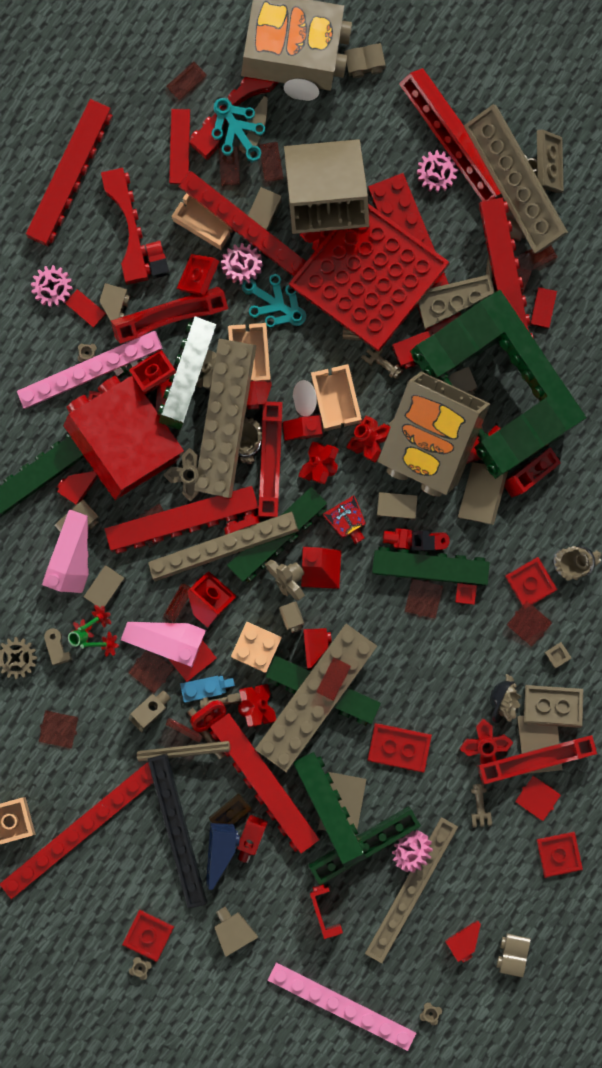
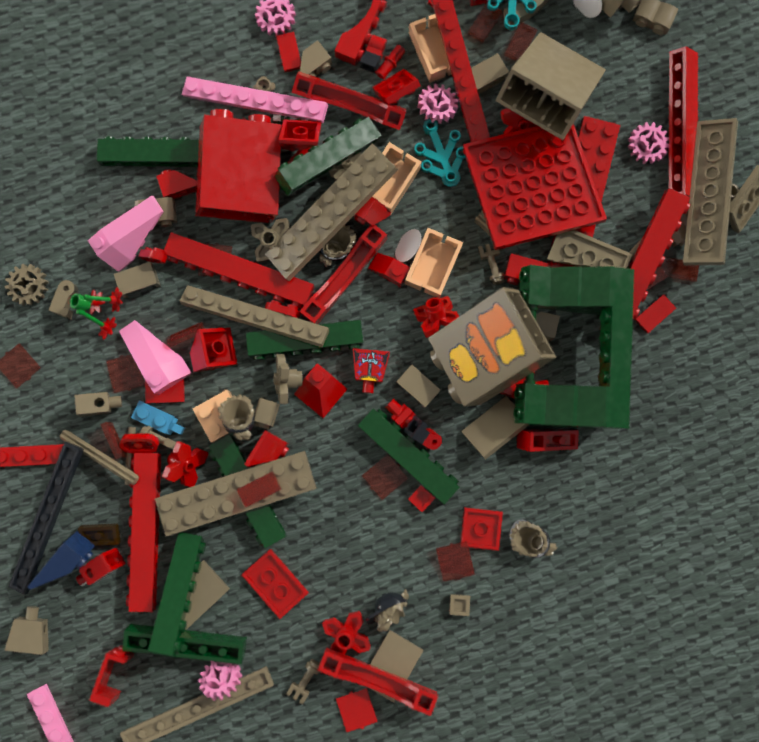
camera: 35 degrees right, 0 degrees up
red plant [298,442,339,484] -> none
dark tan tile [524,685,583,728] -> none
none -> red plate [138,247,168,264]
none -> dark tan hair [218,395,254,440]
none -> red axle [375,45,405,80]

